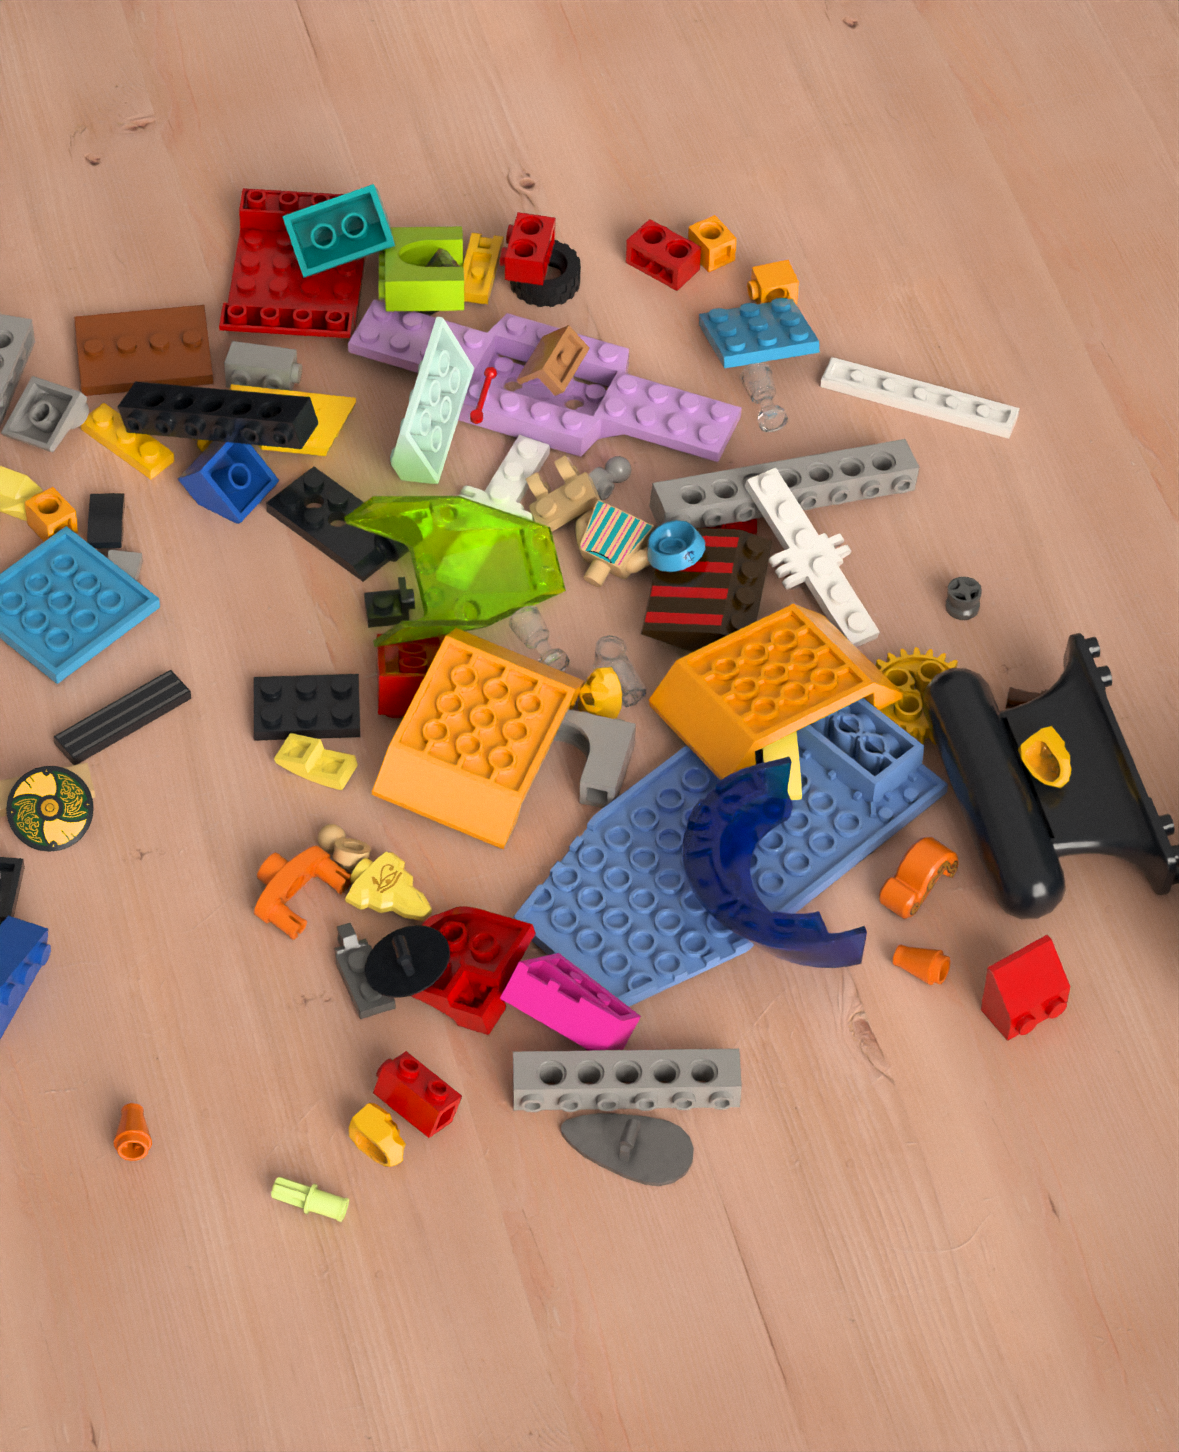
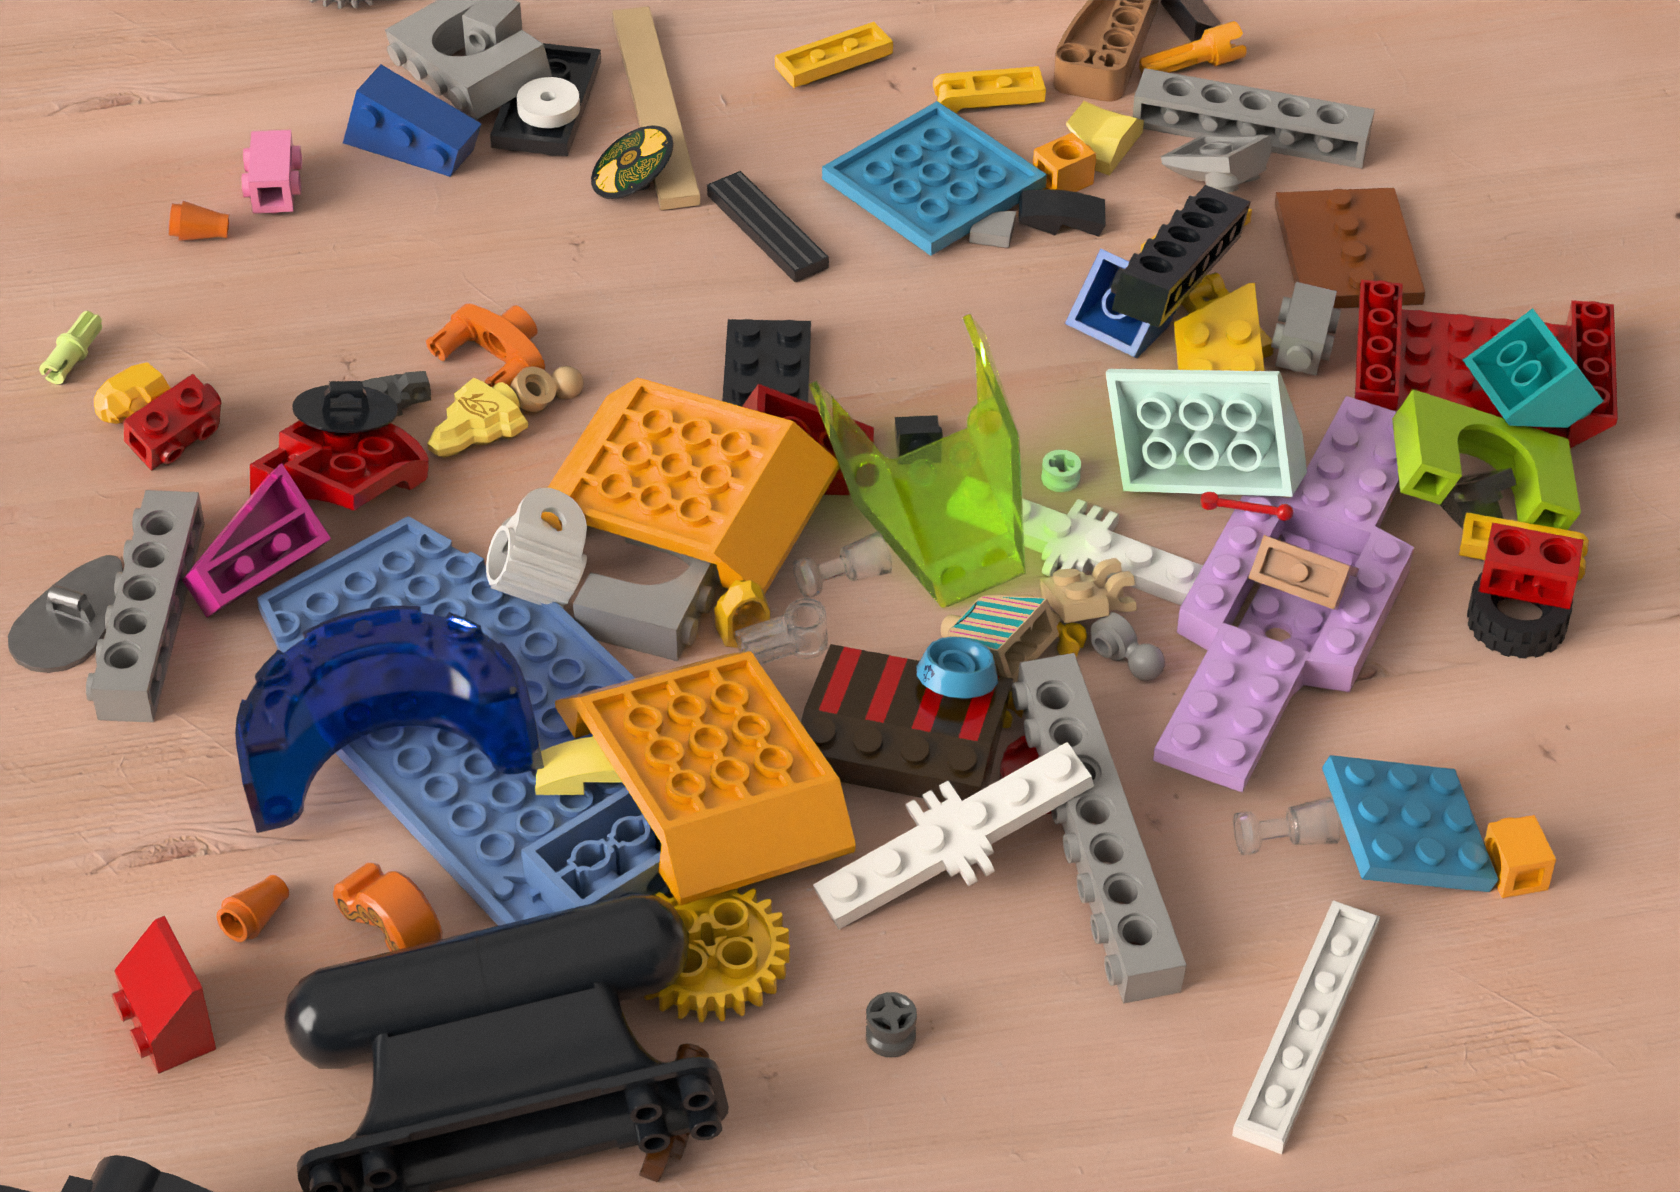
camera: 95 degrees right, 5 degrees down
black hinge [266,466,422,582] -> none
light yellow slope [274,733,358,790] -> none
red brick [626,219,701,291] -> none
light orange brick [688,215,736,273] -> none
rock [1018,726,1071,788] -> none
none -> bright pink brick [242,130,302,214]
none -> white piece [486,488,587,608]

